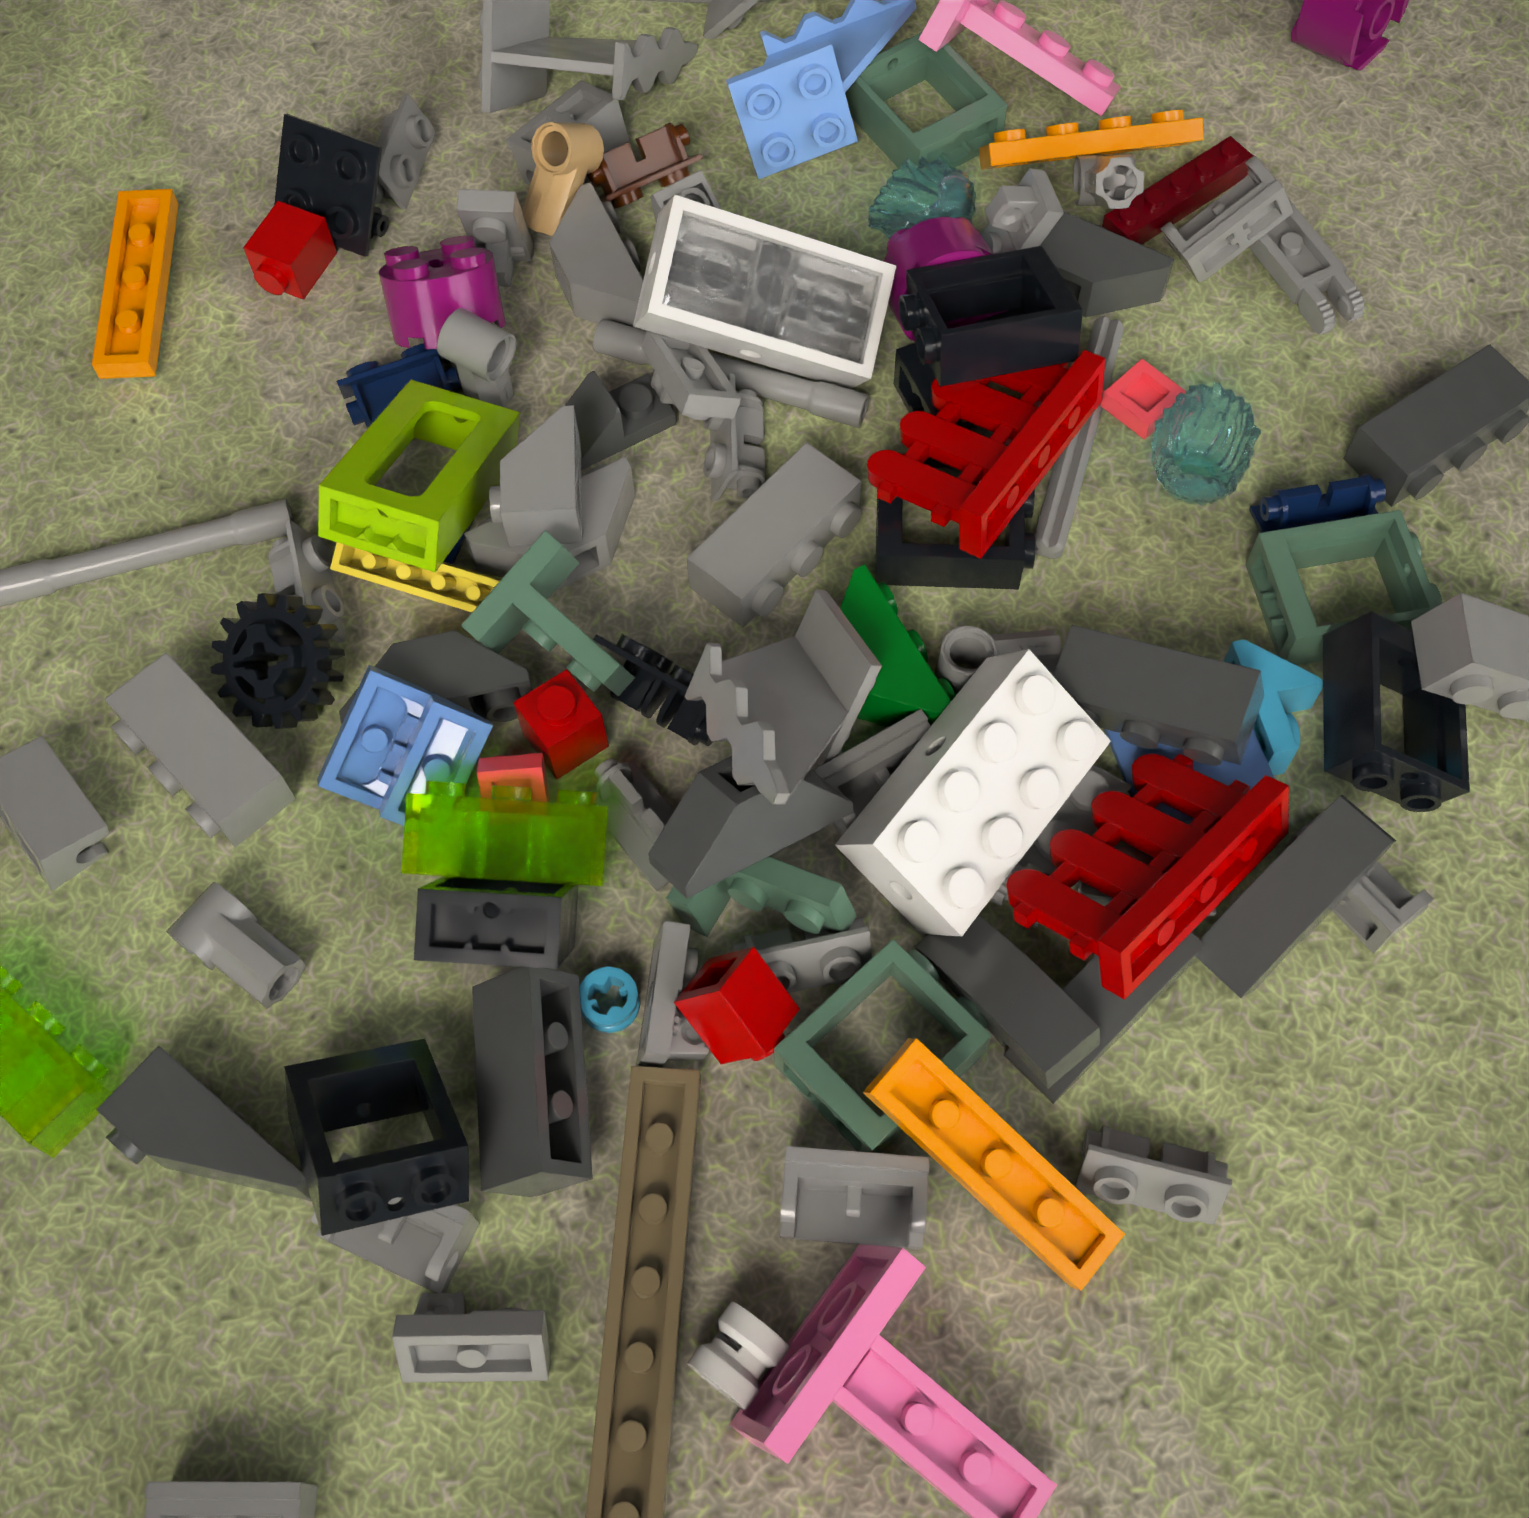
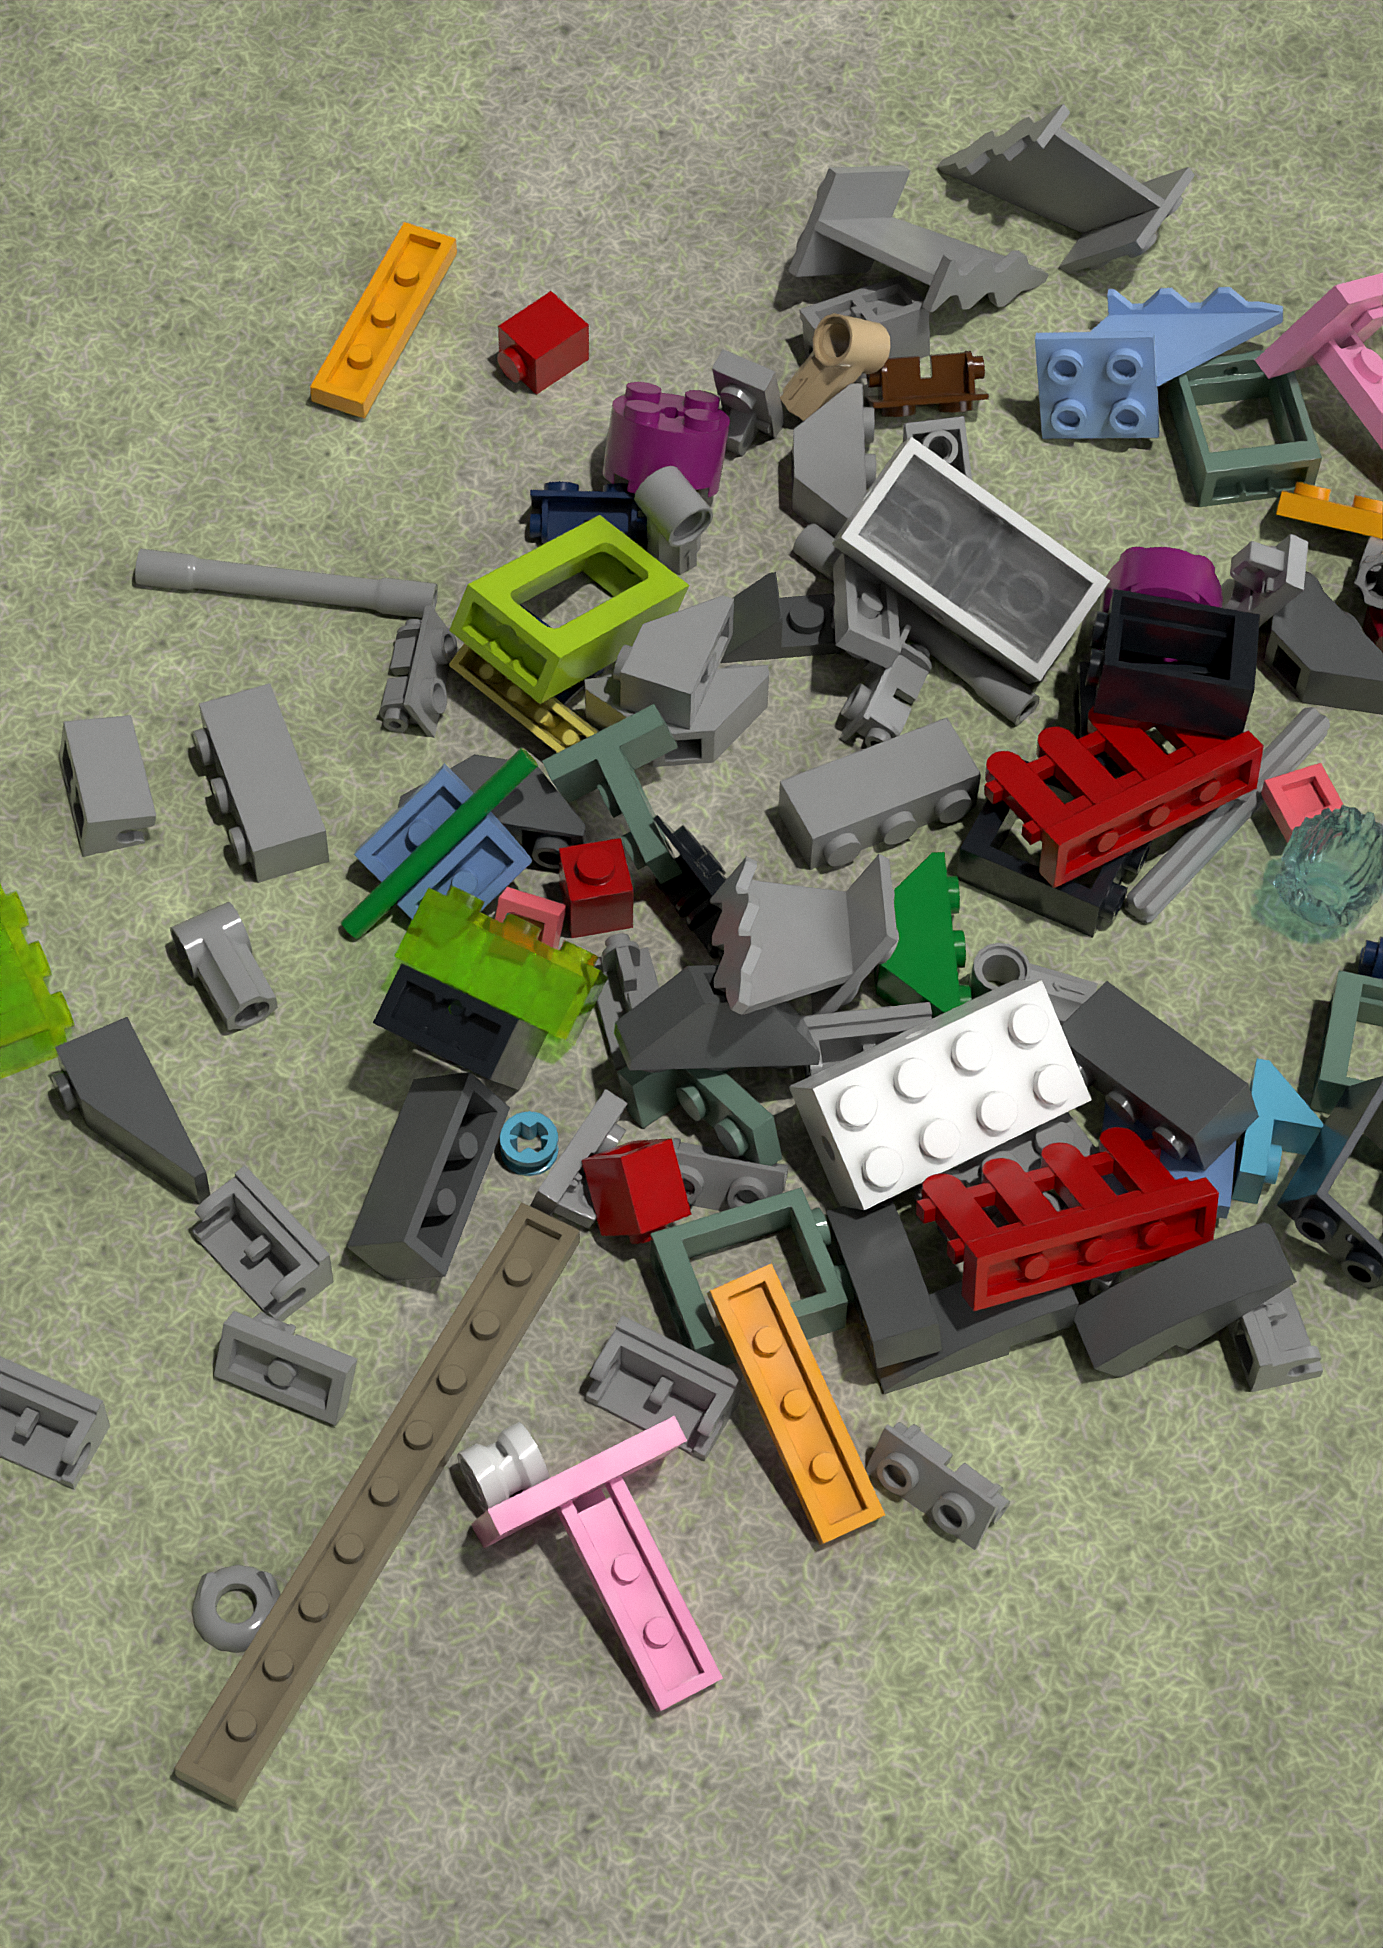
camera: 20 degrees right, 5 degrees down
black gear [210,593,345,729] -> none
black hinge [274,114,389,257] -> none
black window [284,1038,469,1236] -> none
light grey hinge [375,93,436,210] -> none
clear light blue hair [867,157,976,239] -> none
none -> green bar [341,748,538,940]

